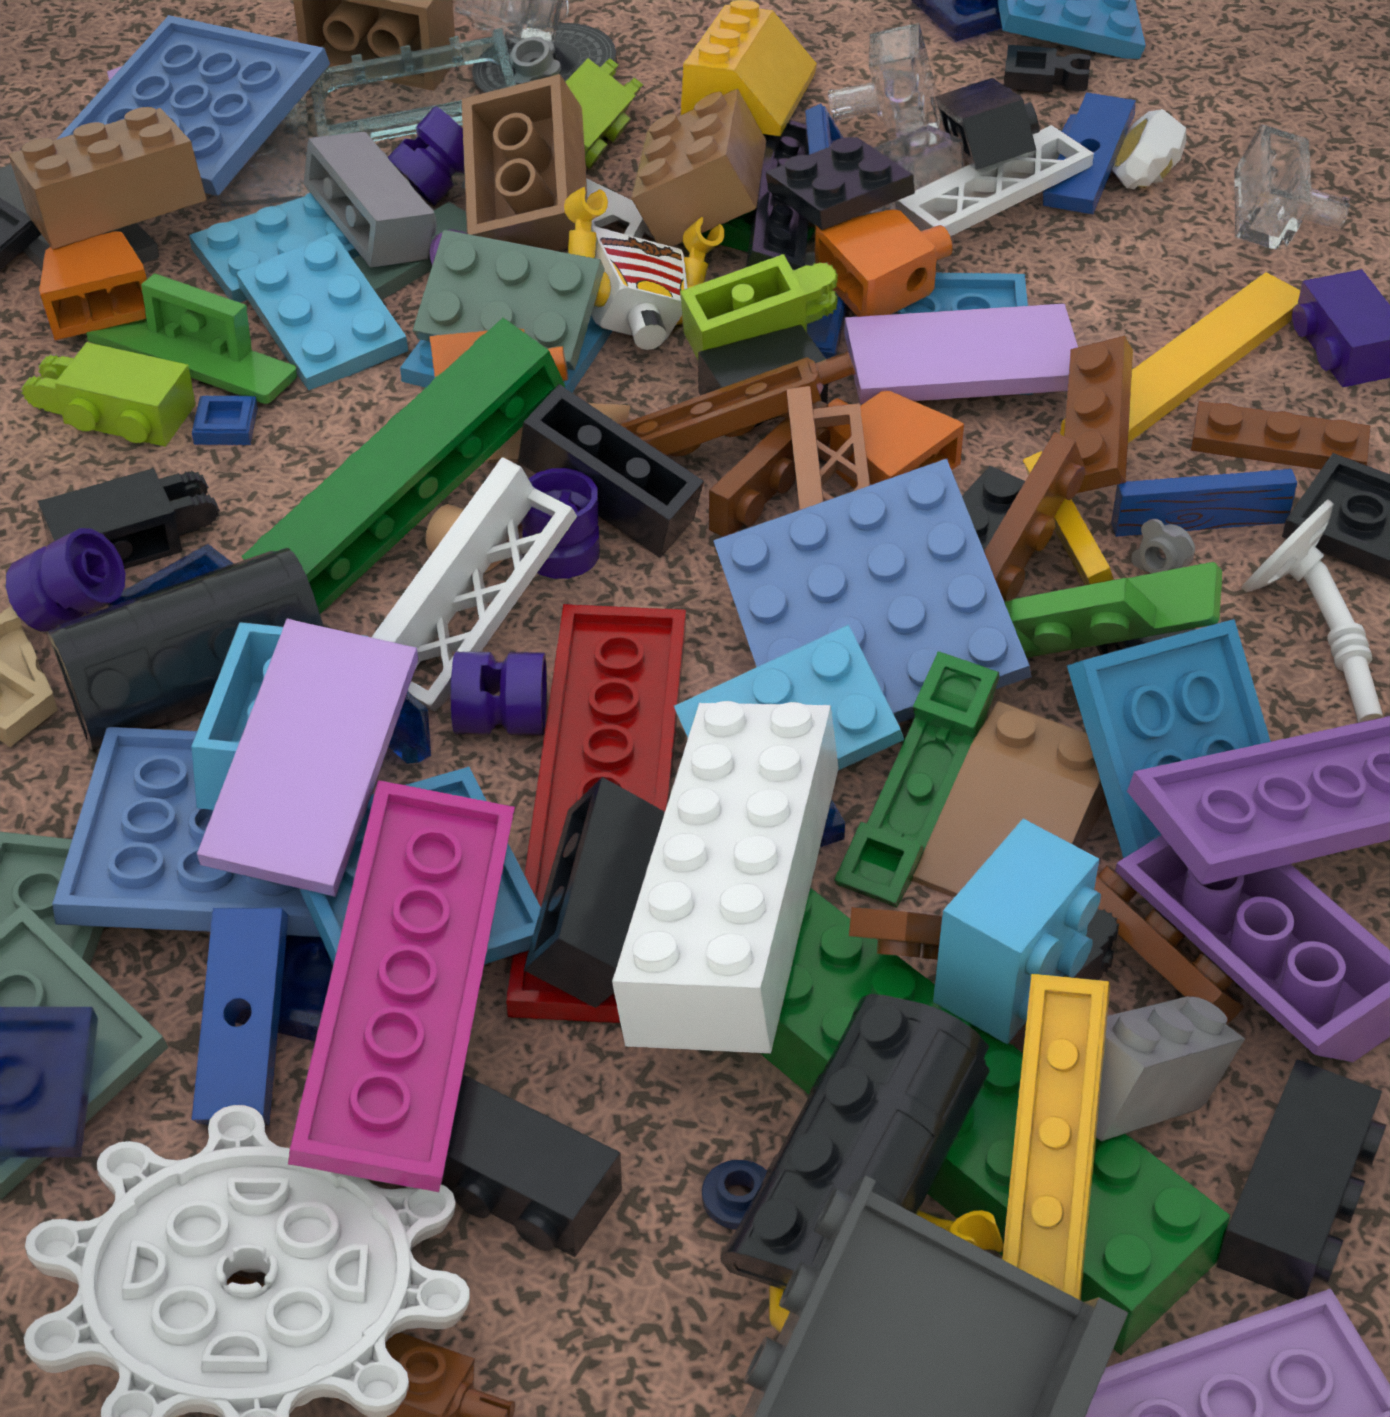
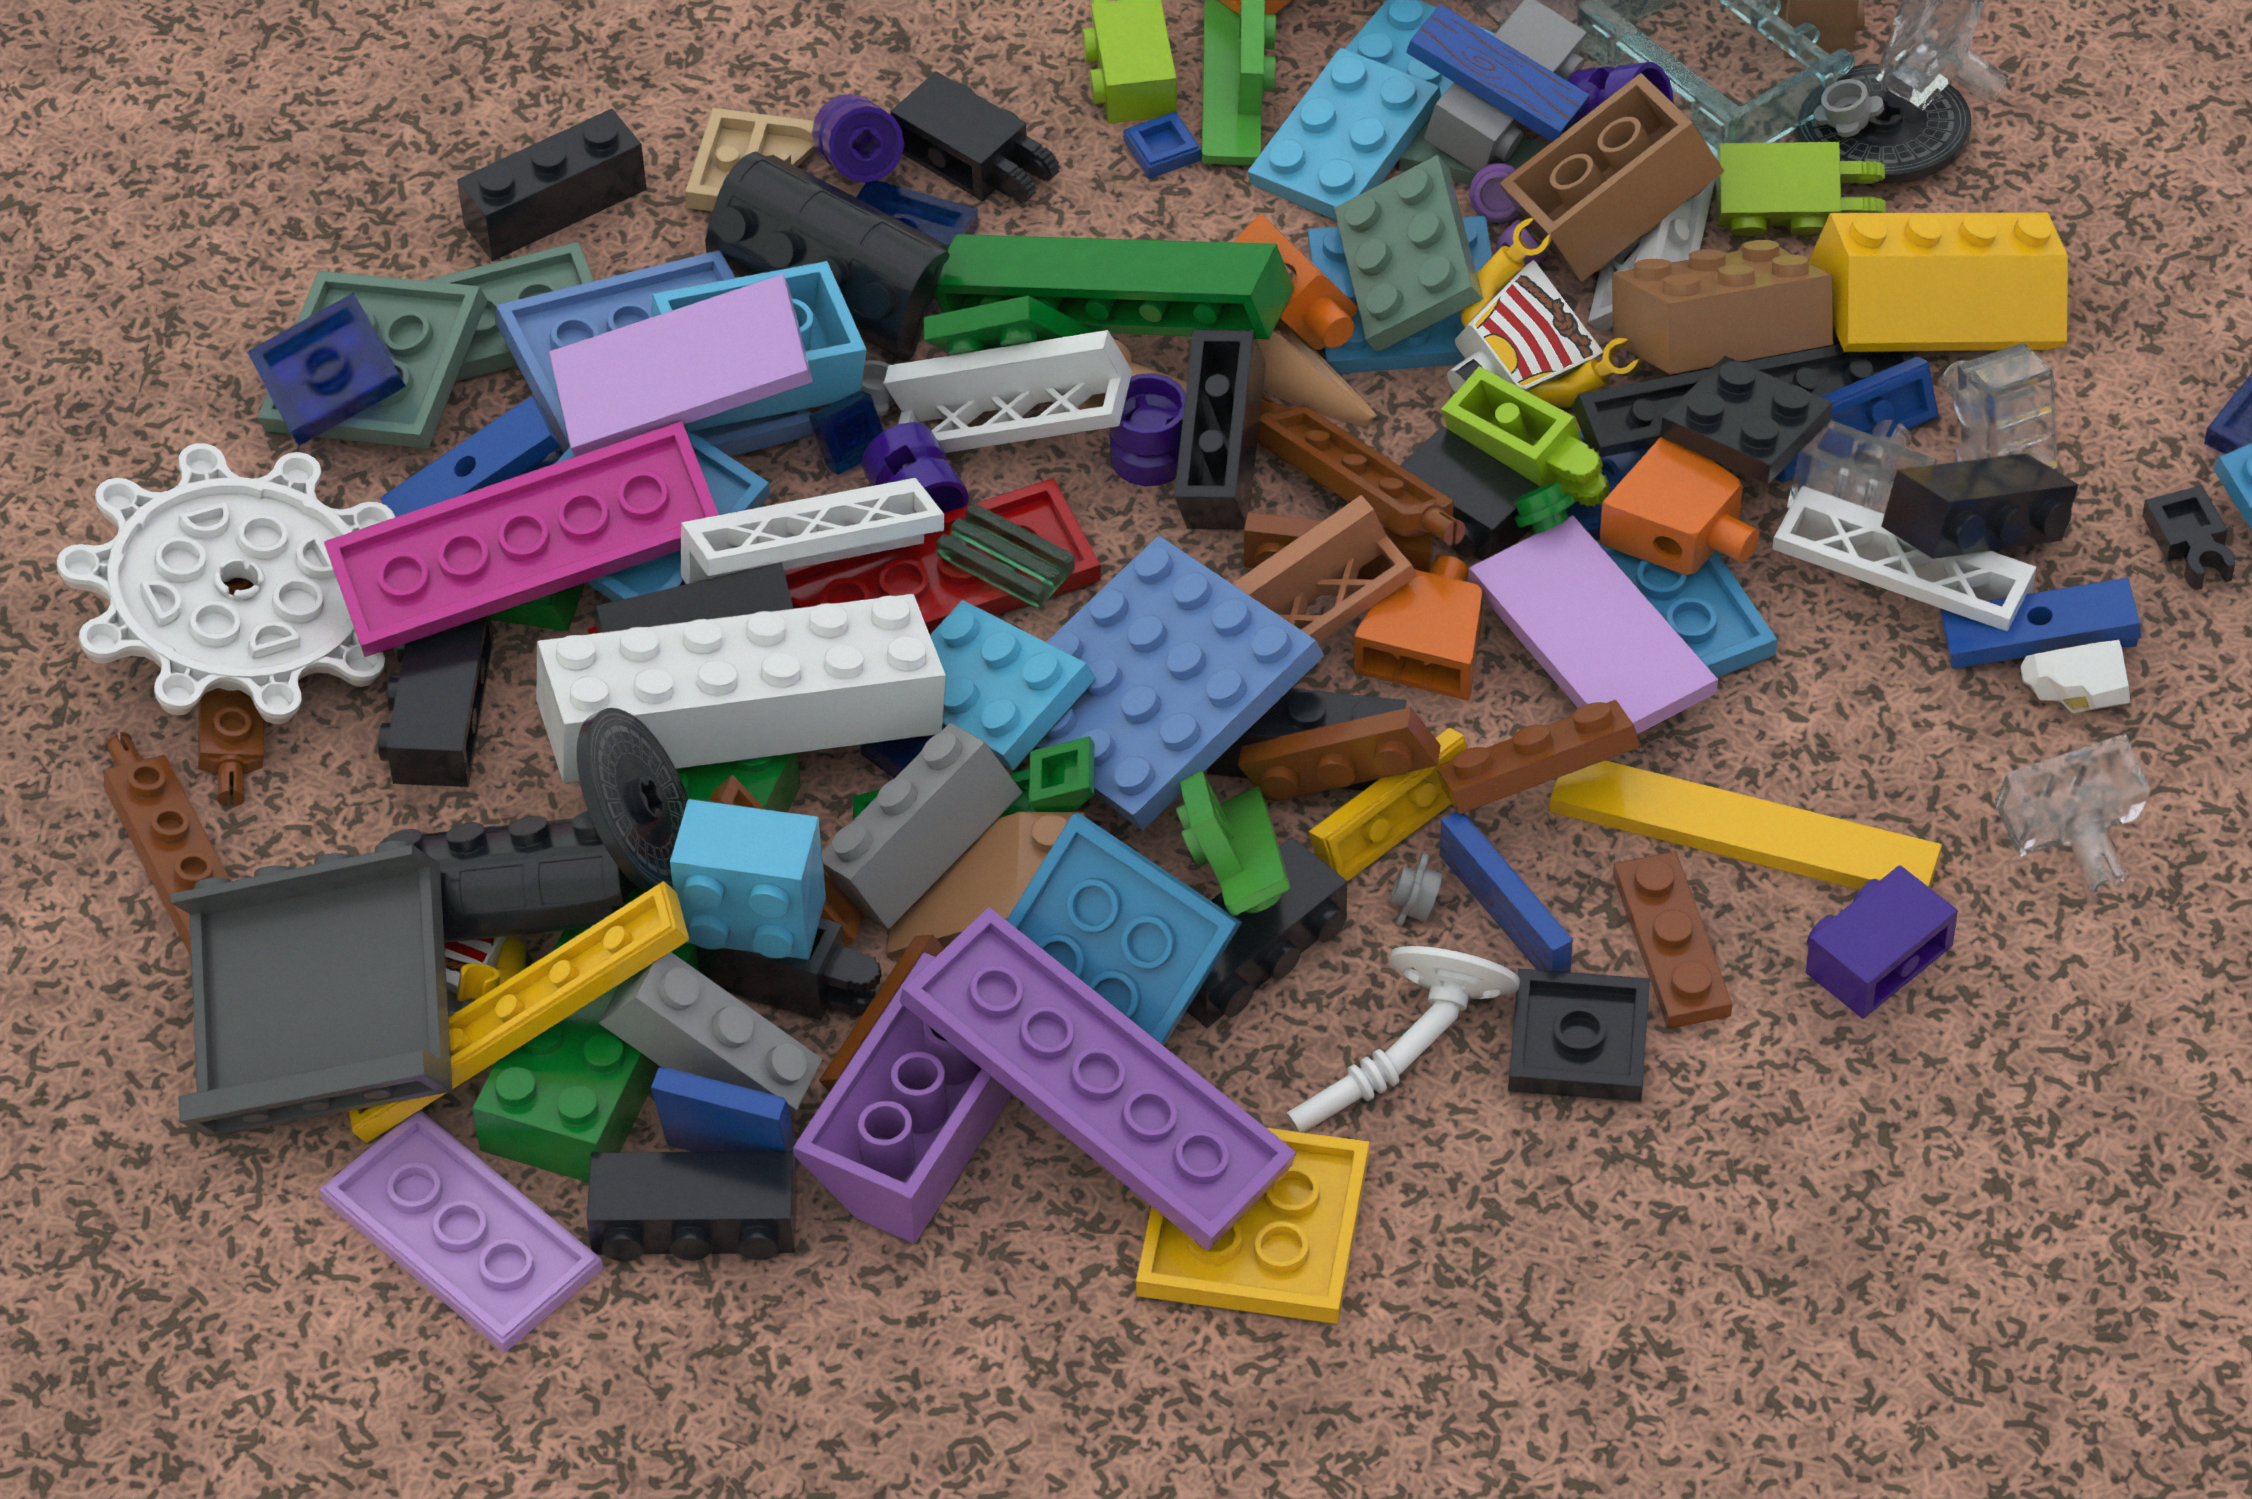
camera: 65 degrees right, 5 degrees up
none -> black piece [577,708,688,892]
none -> blue tile [651,1067,800,1170]
none -> white fence [681,478,944,584]
none -> light grey brick [822,723,1023,929]
none -> green plate [924,295,1092,356]
none -> clear green tile [936,502,1075,609]
none -> blue tile [1406,4,1590,142]
none -> green plate [1514,481,1575,533]

